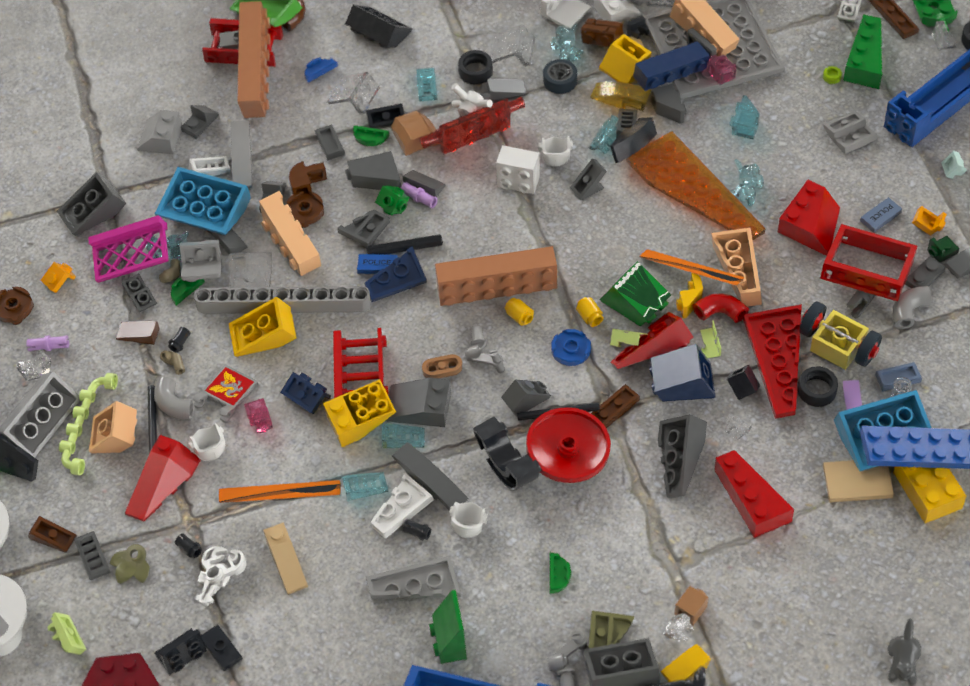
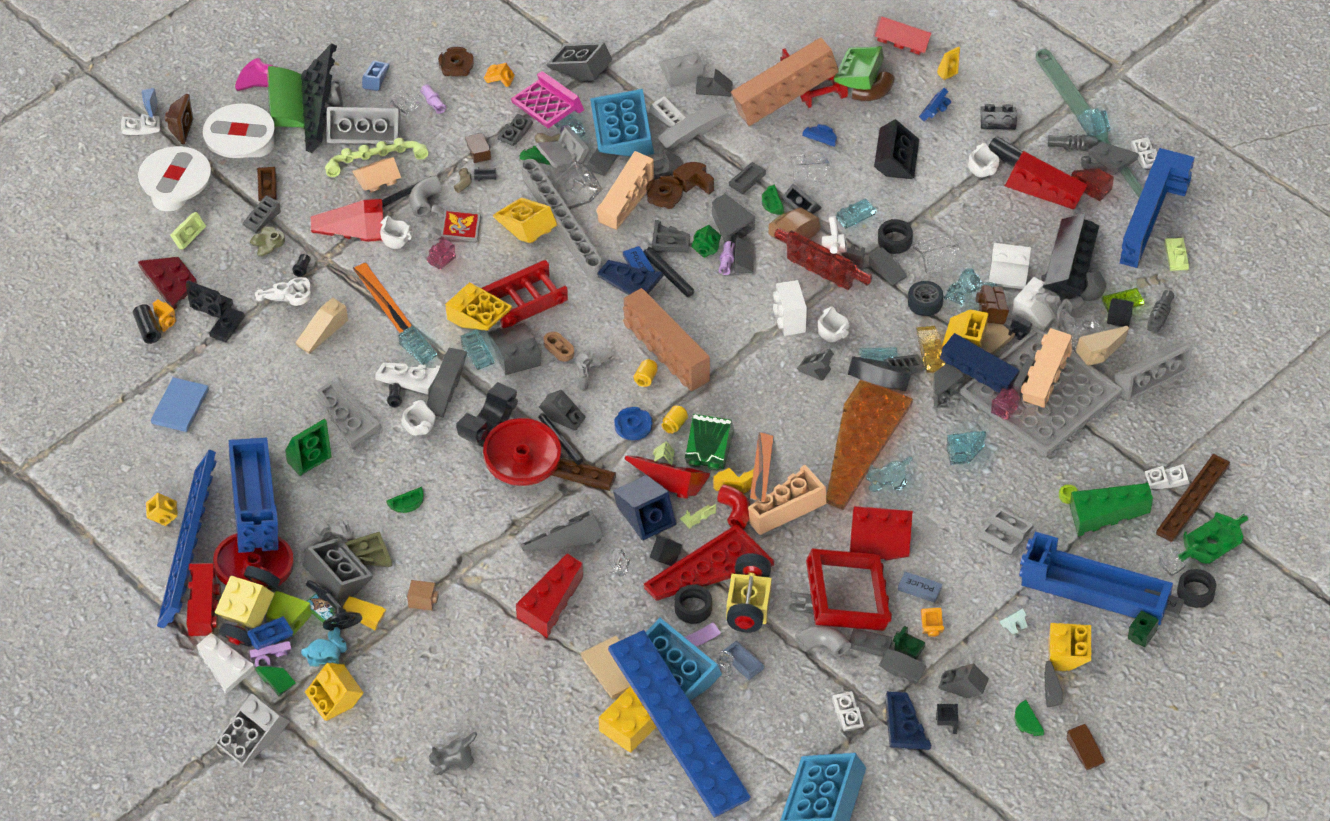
camera: 60 degrees right, 5 degrees down
dark blue bracket [280,372,331,414] -> none

